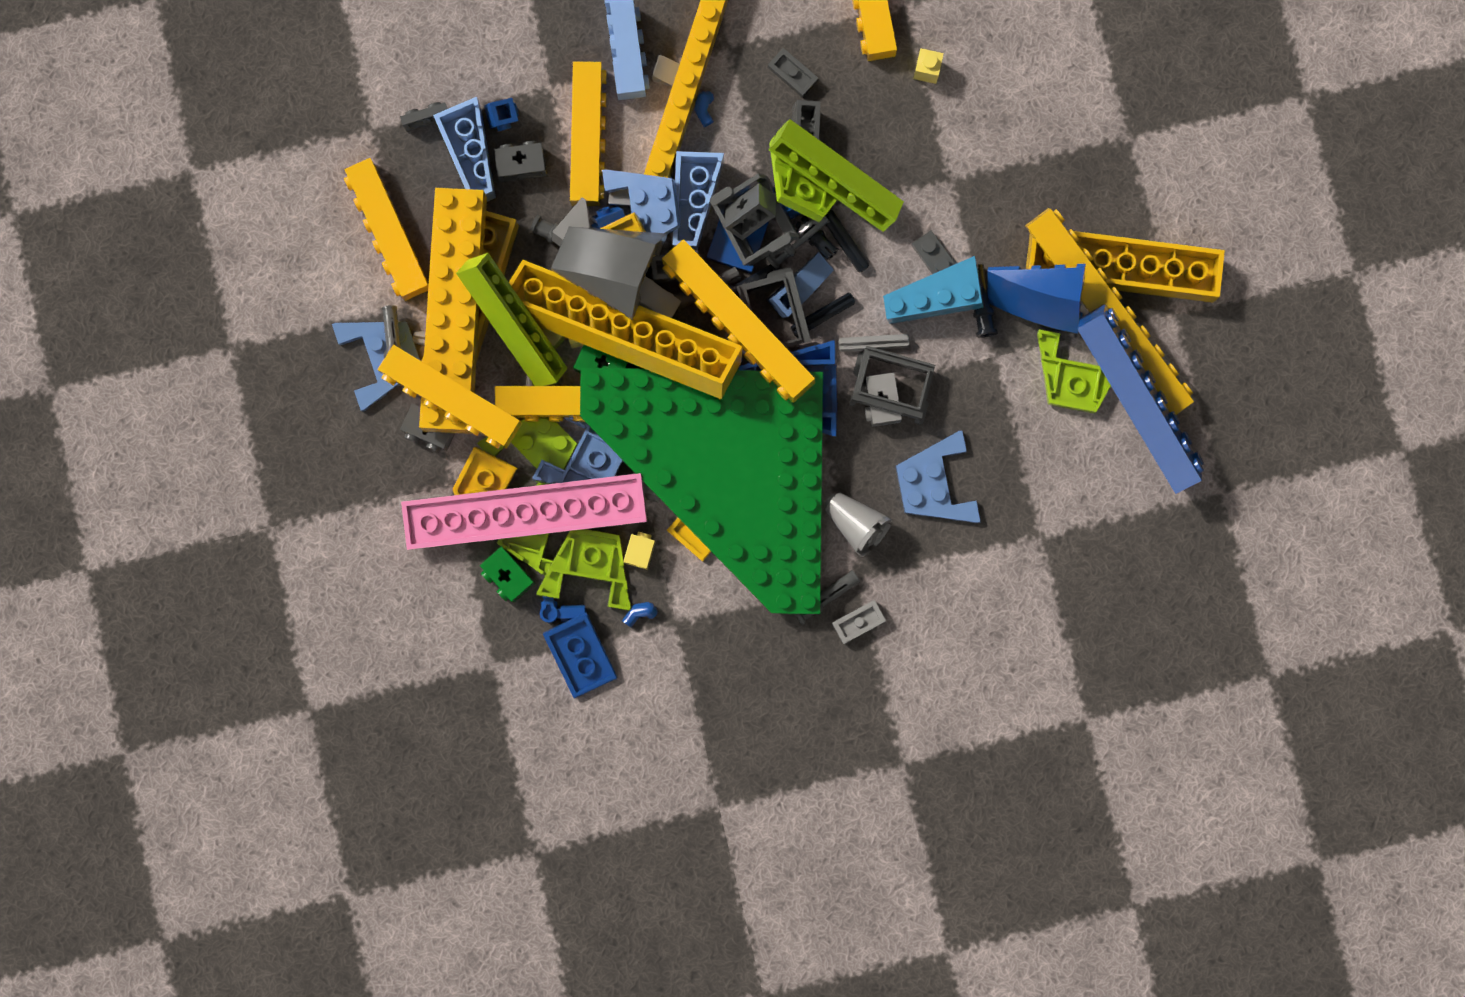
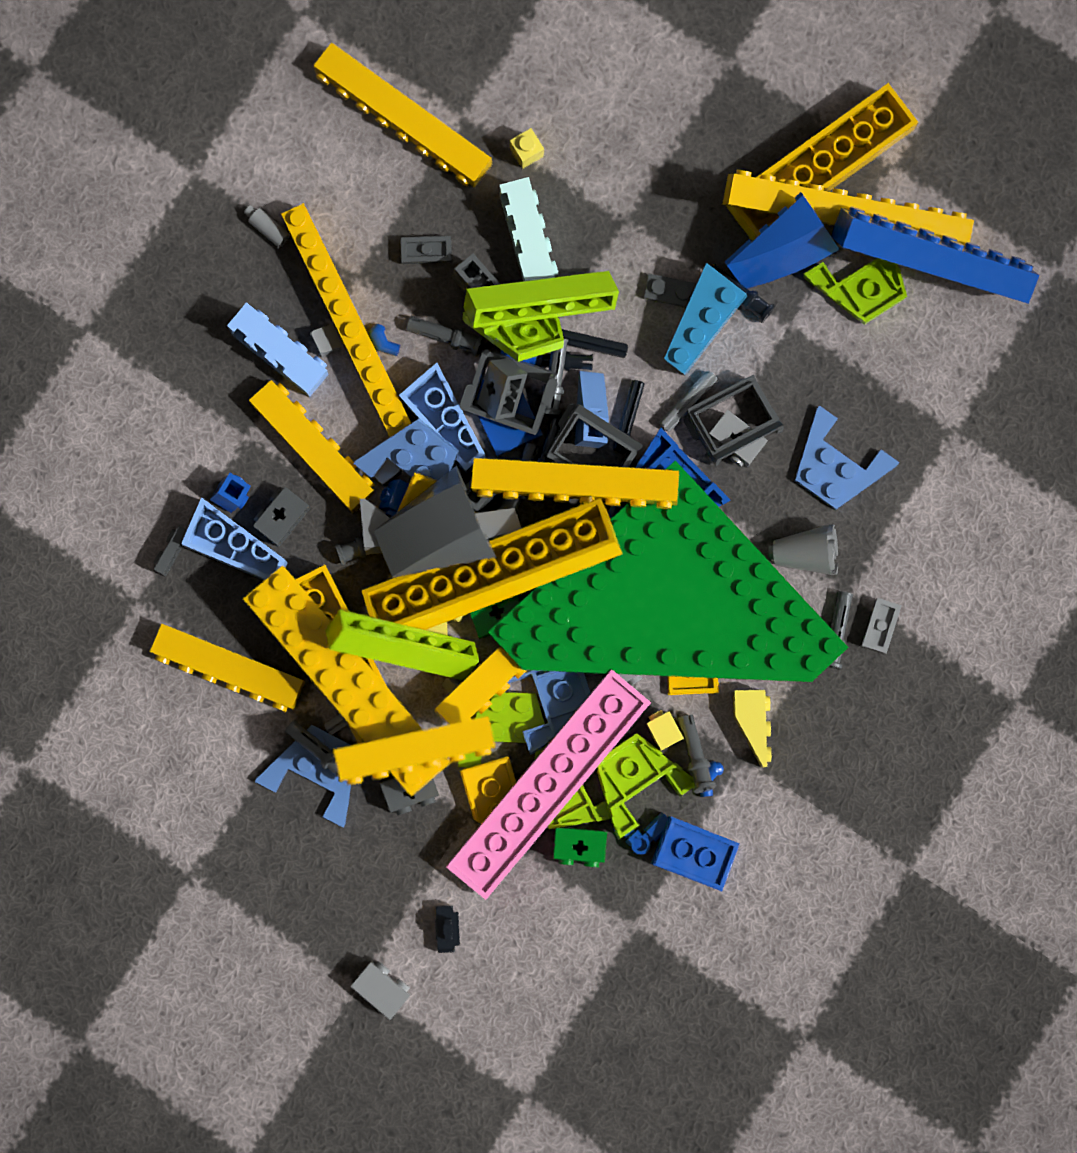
camera: 50 degrees left, 0 degrees up
none -> light grey brick [351,961,411,1020]
none -> dark grey pin [407,316,484,357]
none -> black piece [435,905,460,953]
none -> light aqua wedge [500,177,559,282]
none -> dark grey pin [678,714,716,793]
none -> light yellow slope [733,690,772,768]

